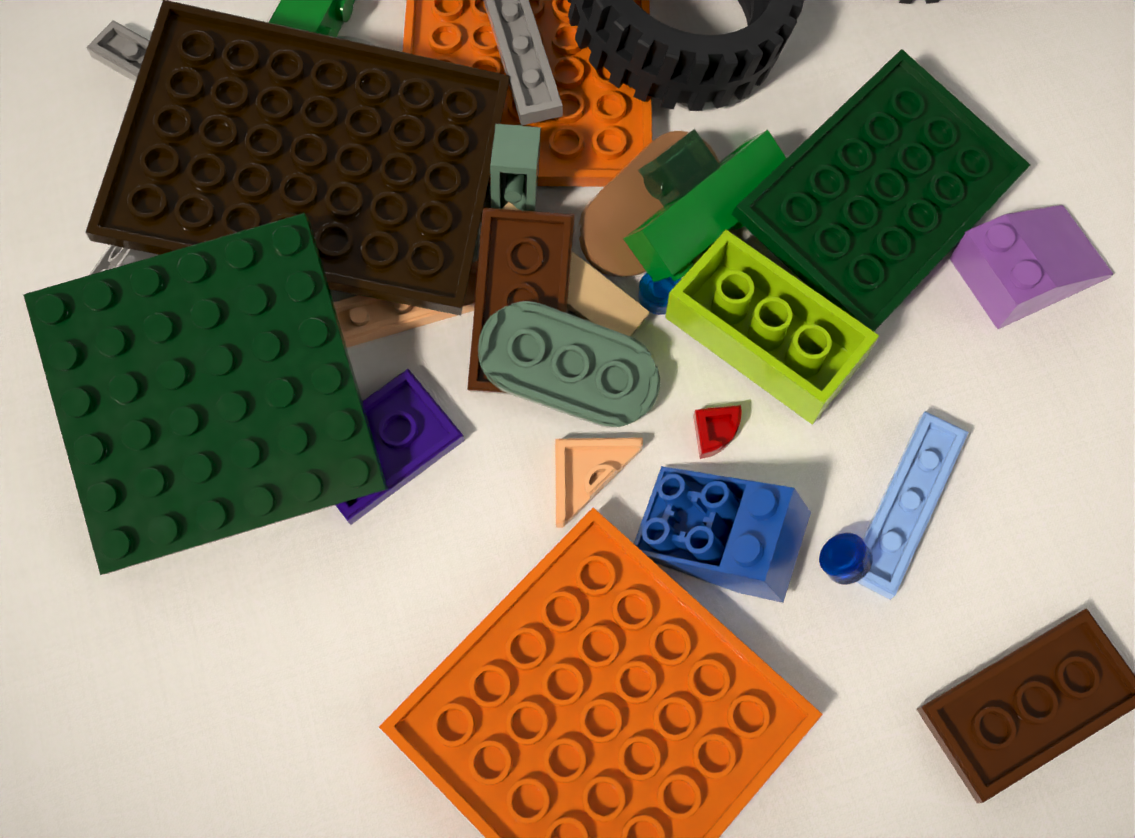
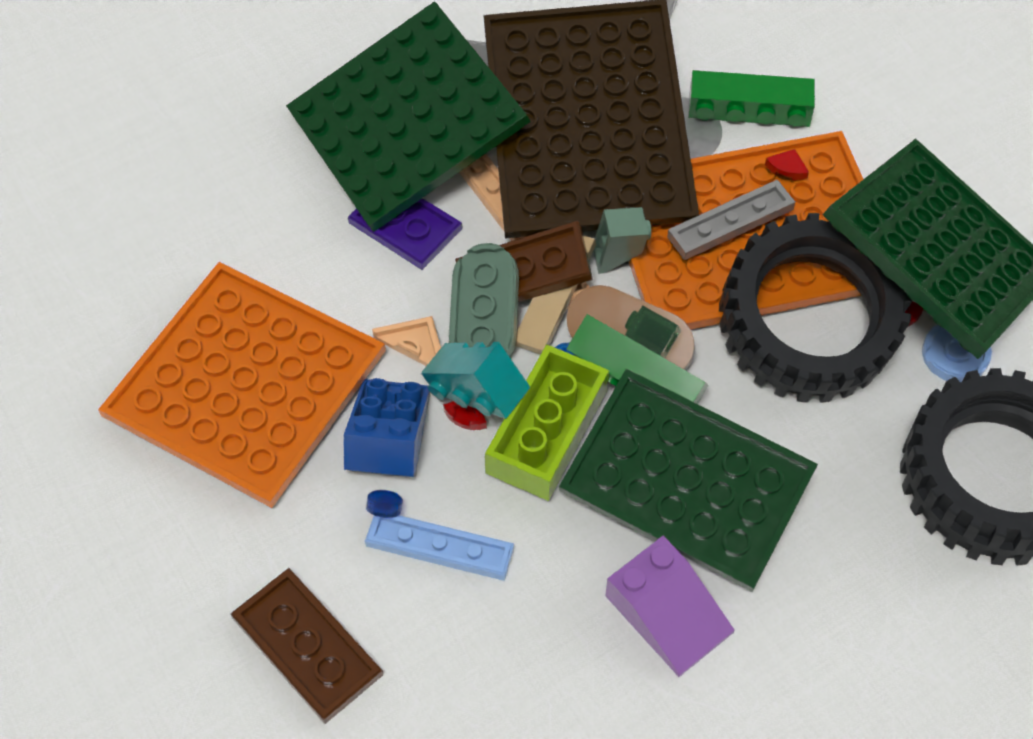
camera: 75 degrees right, 10 degrees down
none -> teal wedge [421,342,530,419]

